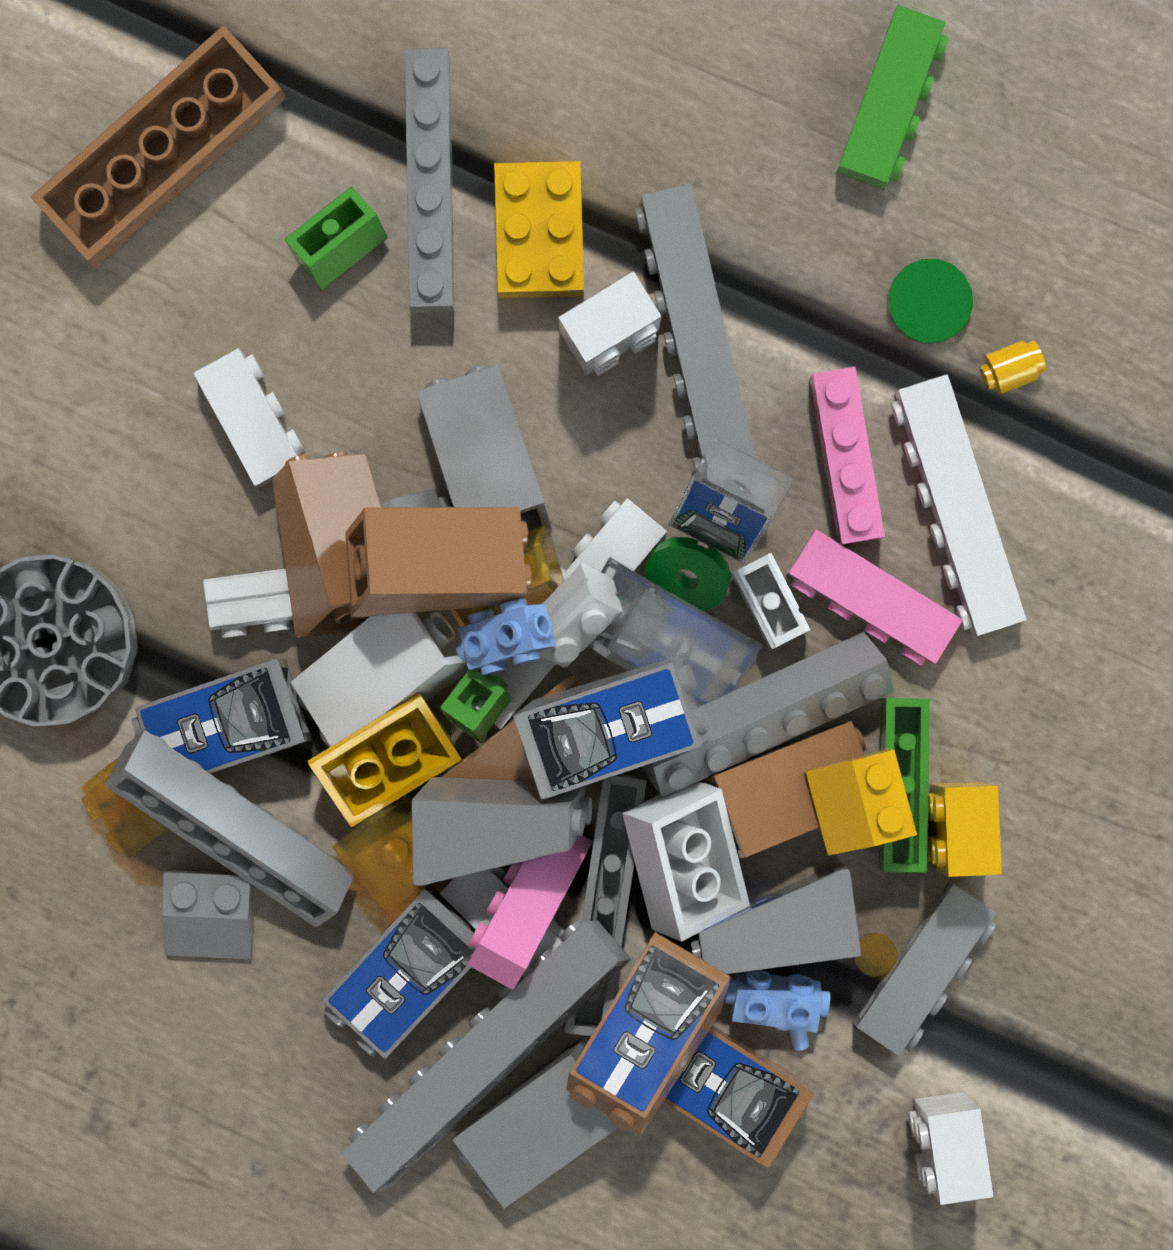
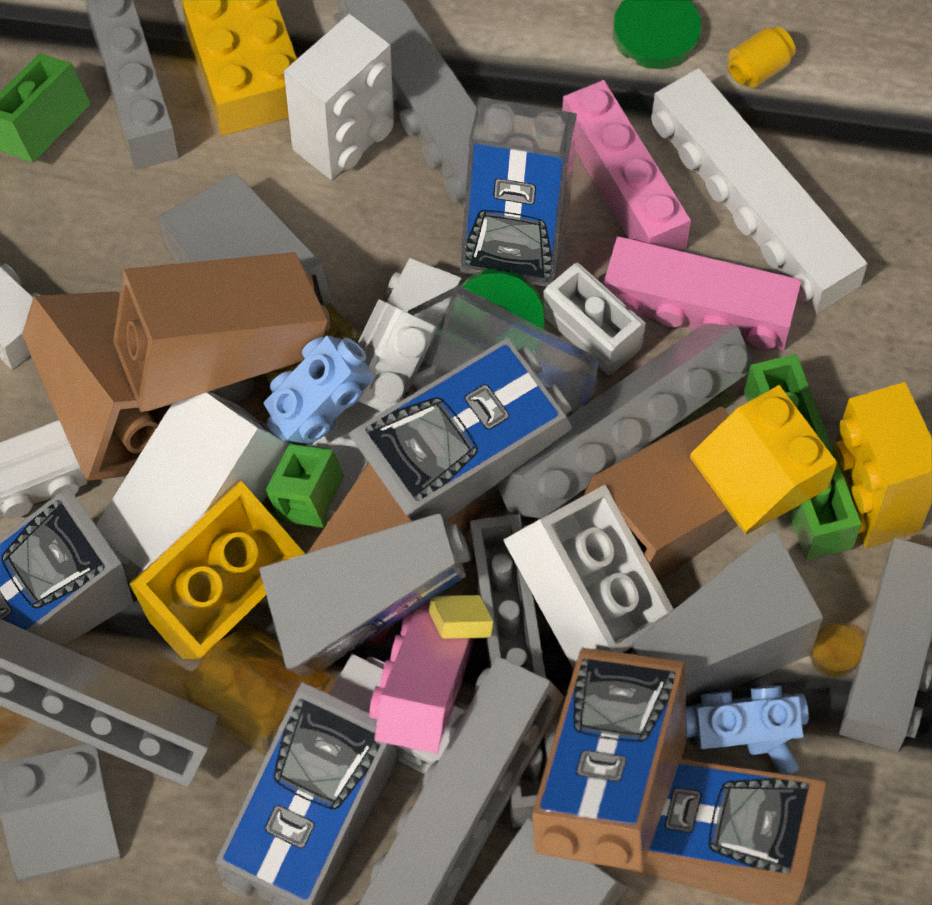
camera: 20 degrees left, 25 degrees down
none -> light yellow tile [429,595,493,639]

